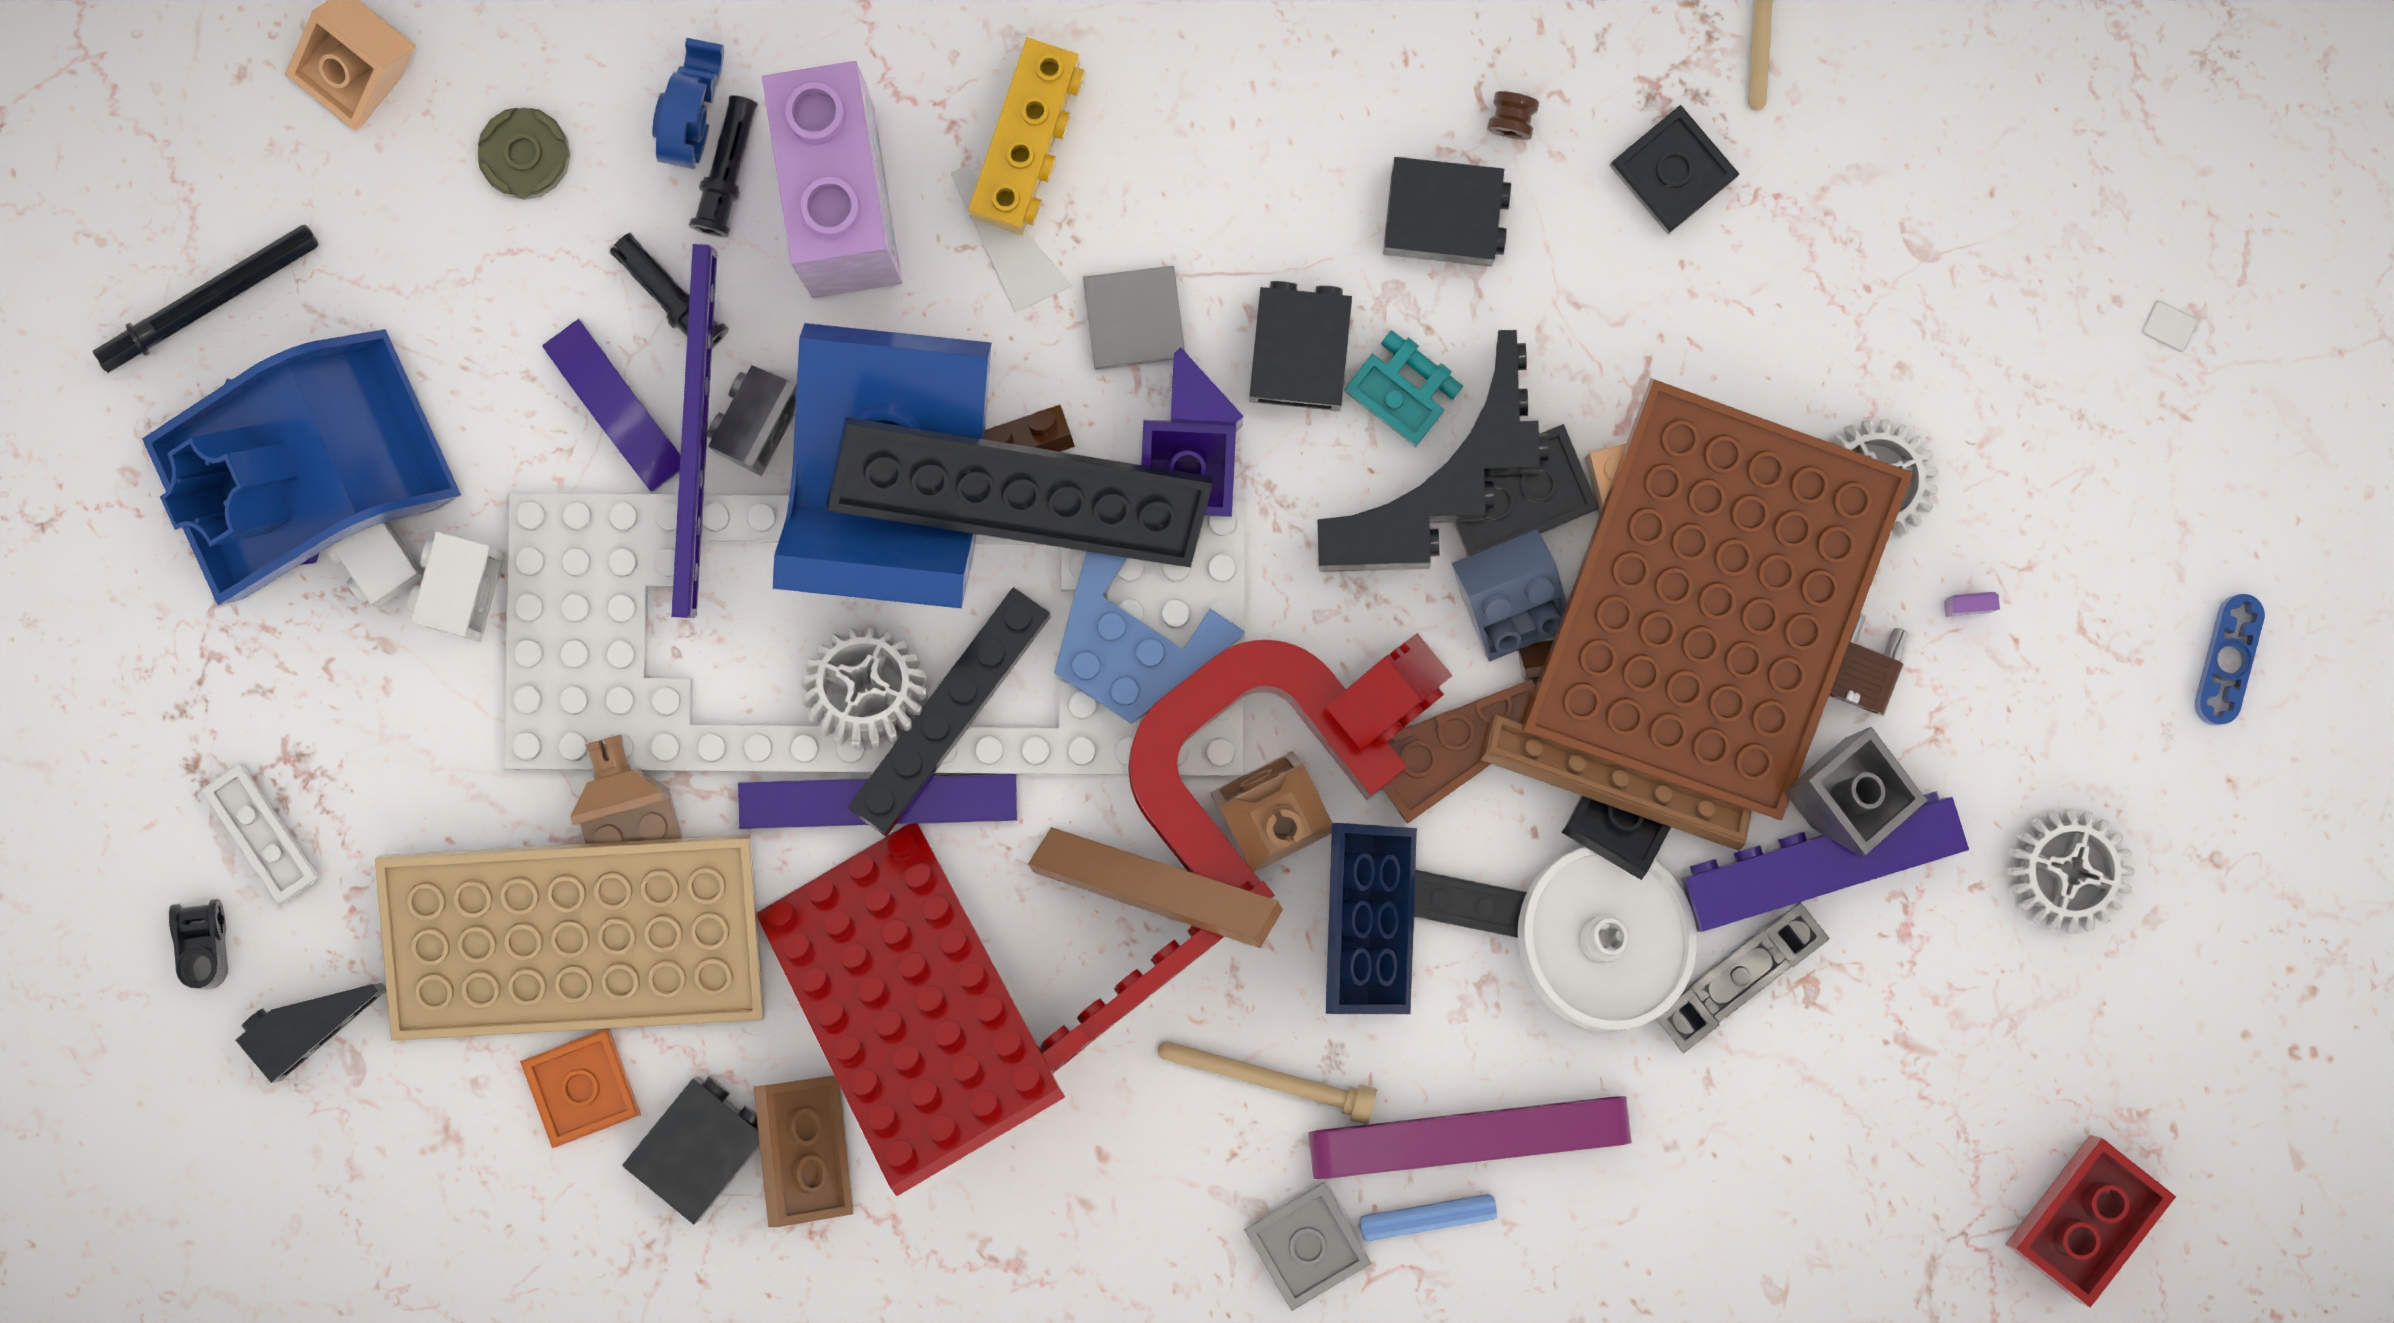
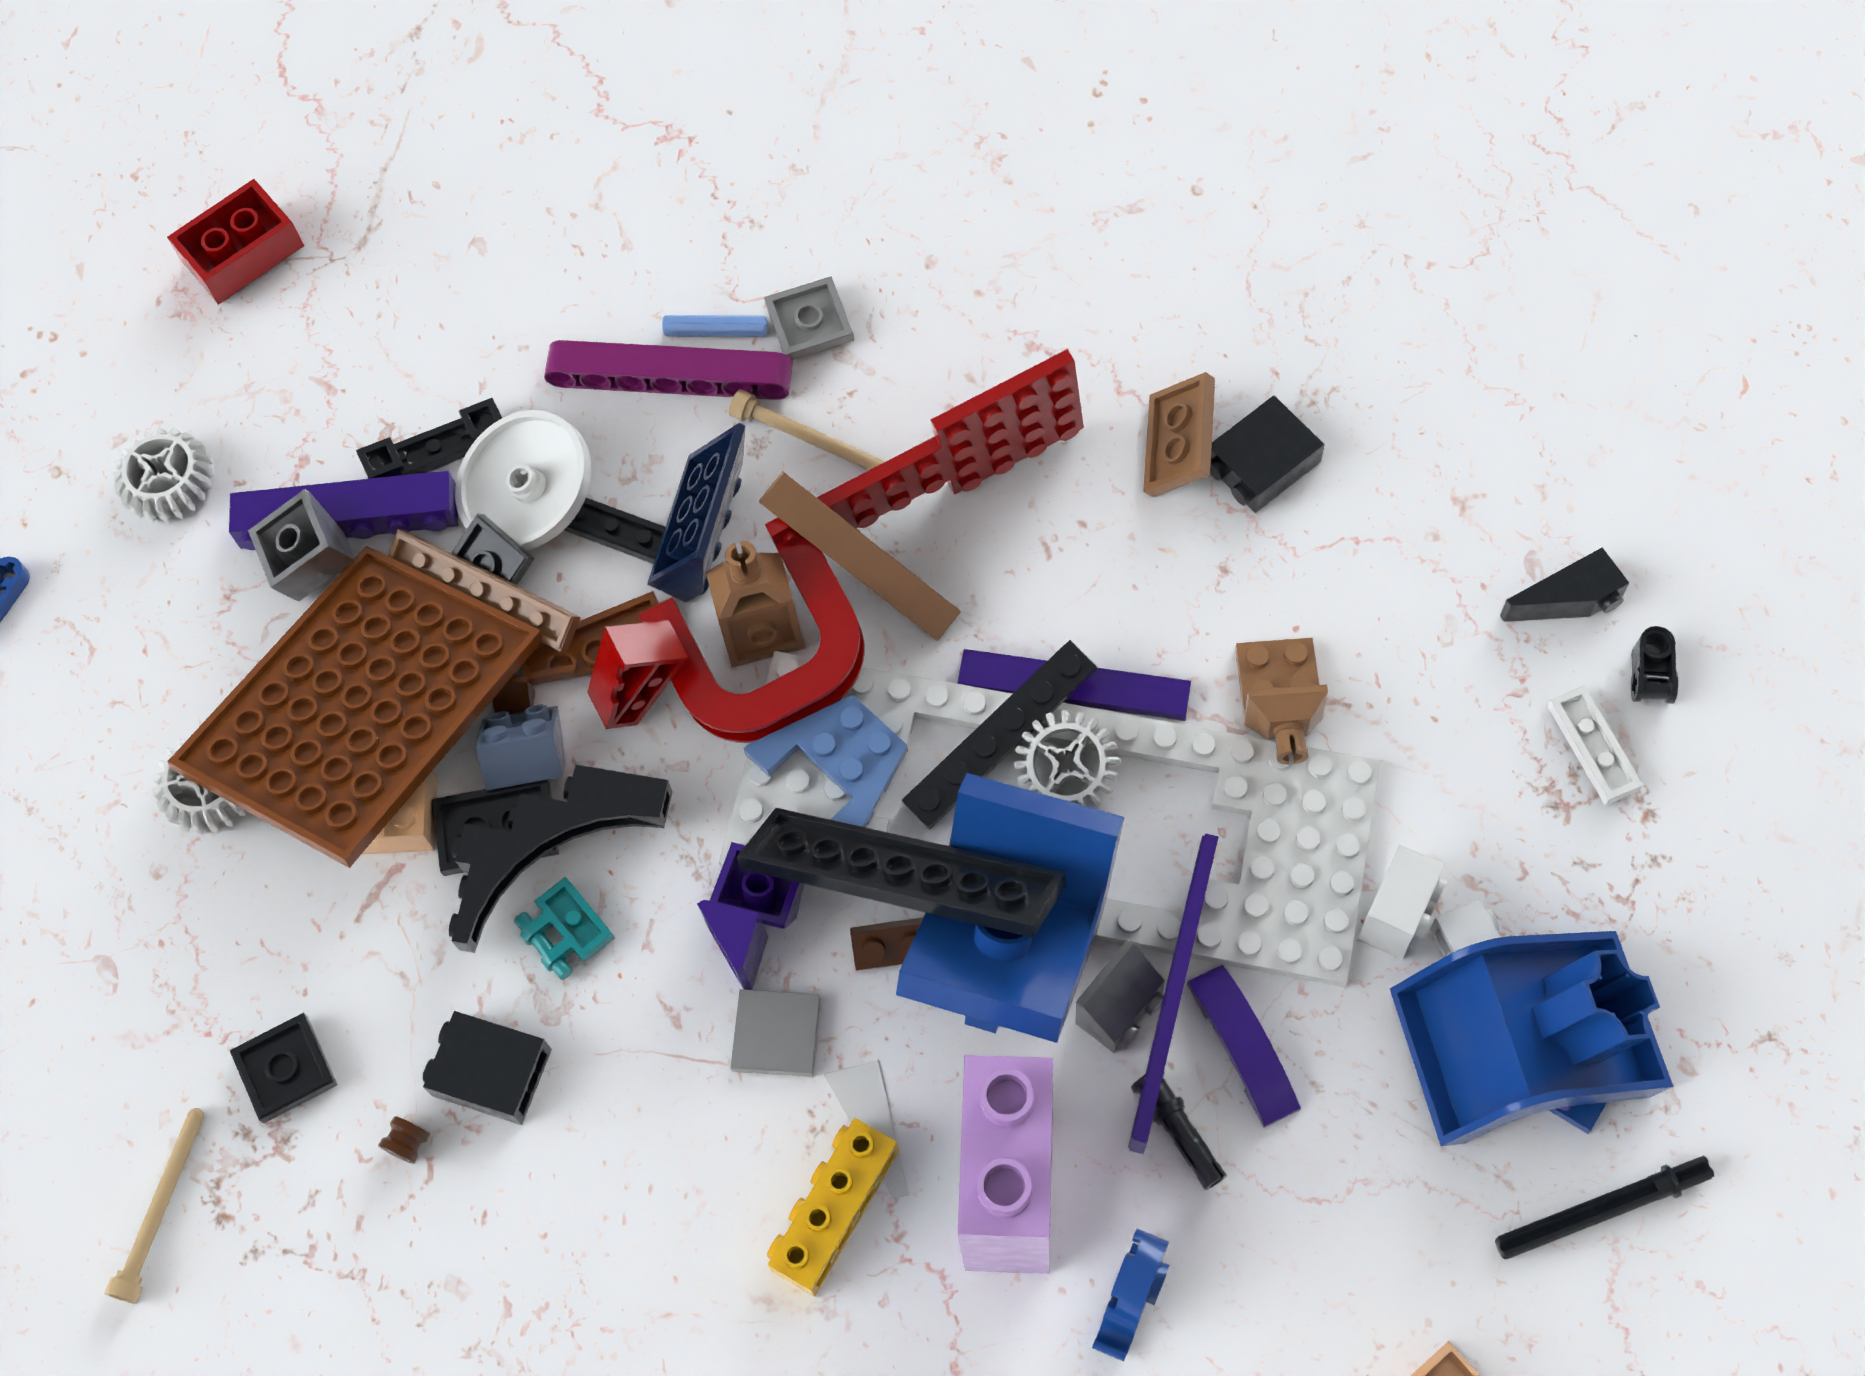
camera: 160 degrees left, 20 degrees down
tan plate [375,834,764,1041] -> none
olive tile [478,108,570,200] -> none
orange tile [520,1028,641,1148] -> none
black pin [689,95,758,238] -> none
red plate [757,823,1065,1196] -> none
black brick [1249,281,1352,411] -> none
reddish brown piece [1829,613,1909,716] -> none
medium lavender tile [1944,592,2000,617] -> none

